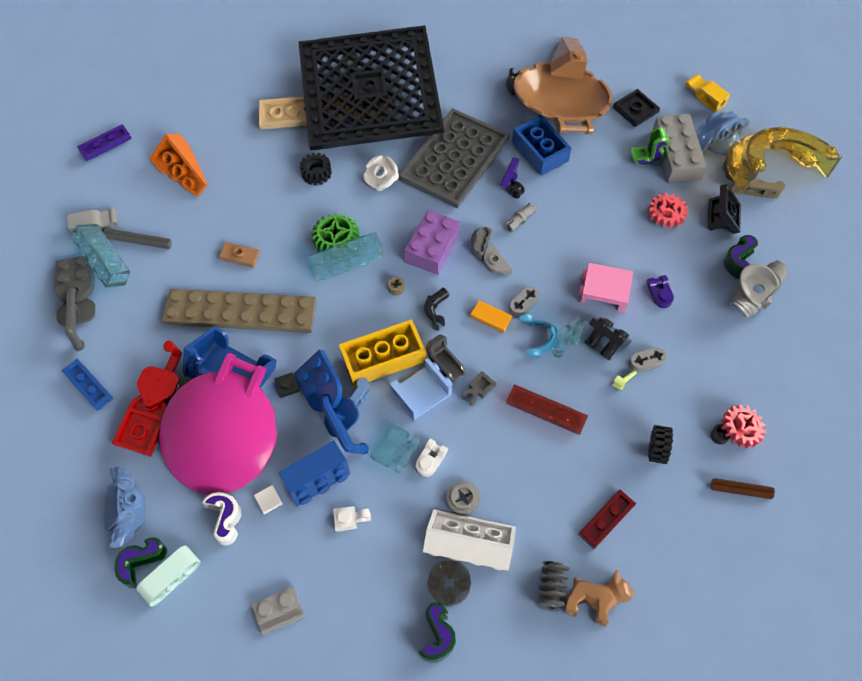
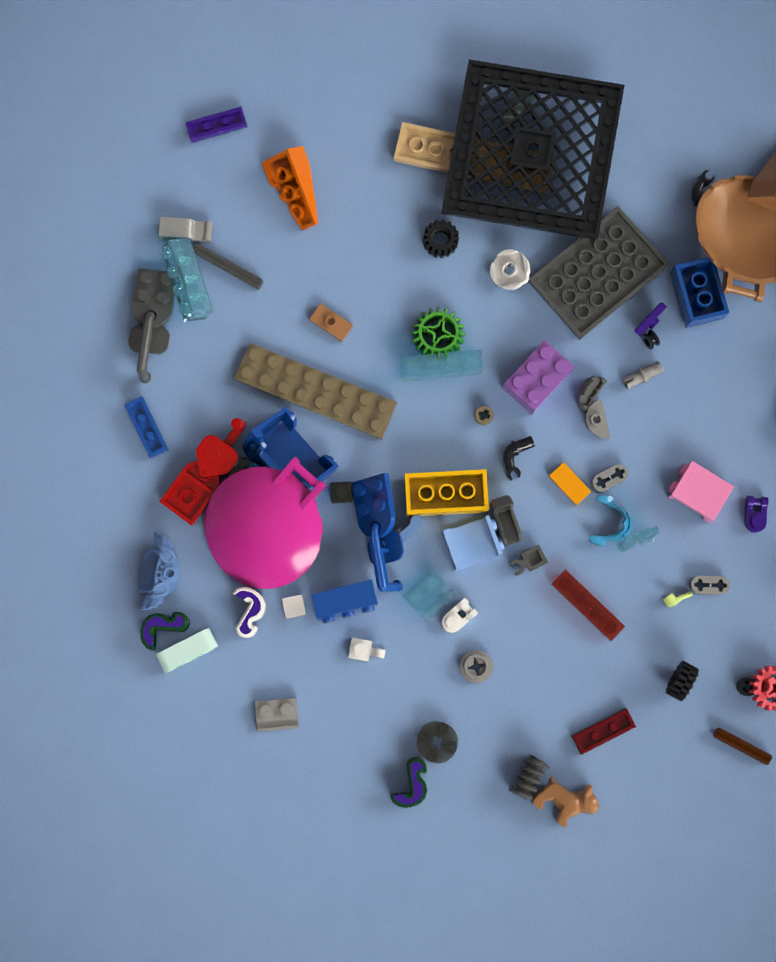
camera: 15 degrees right, 20 degrees up
white slope [423,509,516,571] -> none
black plate [584,317,632,360] -> none

